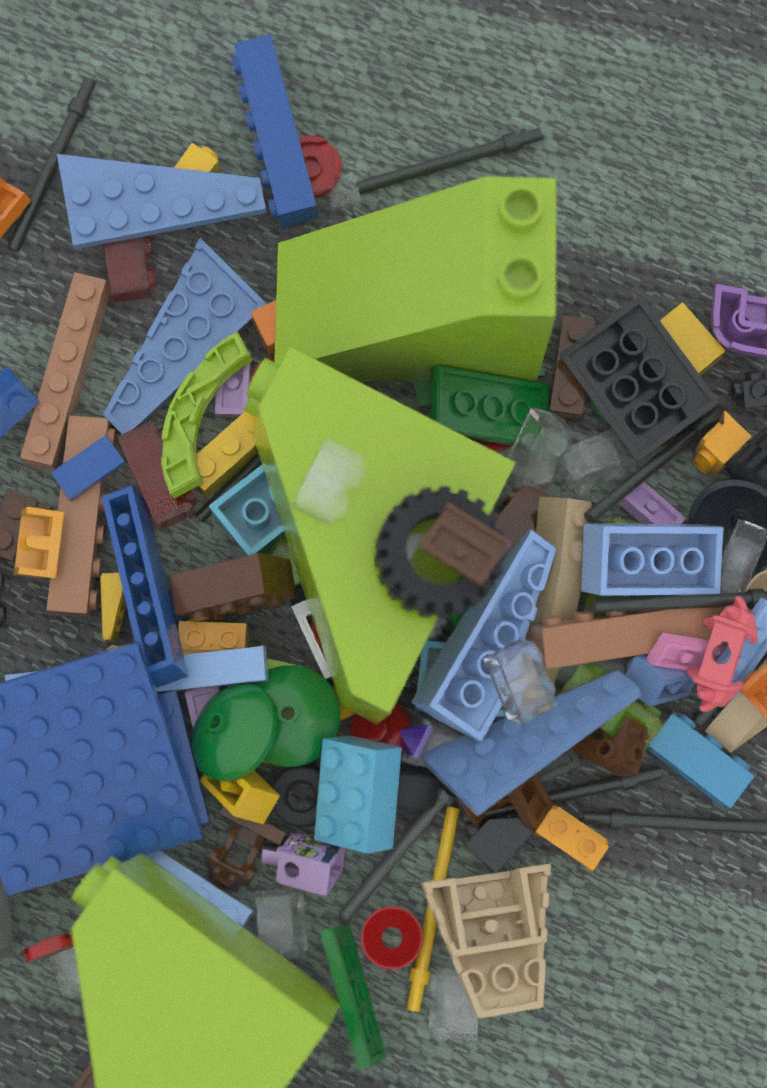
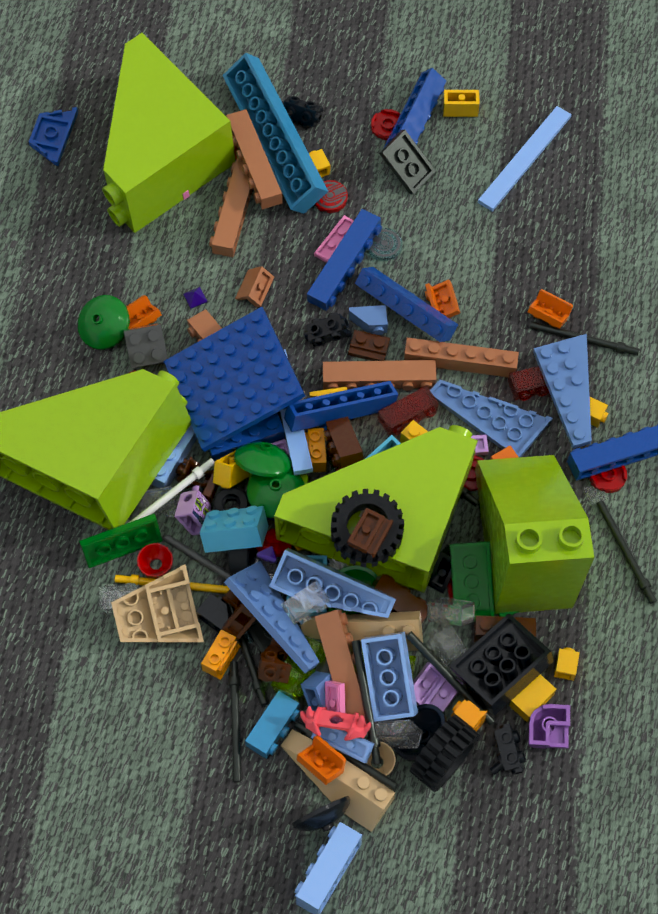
camera: 80 degrees right, 15 degrees down
light orange window [13,507,65,579] -> none
blue tile [51,435,126,501] -> none
lime tile [161,331,253,499] -> none
clear brick [292,437,367,526] -> none
none -> white bar [128,458,214,523]
none -> lavender plate [424,677,463,713]
none -> yellow brick [554,648,580,681]

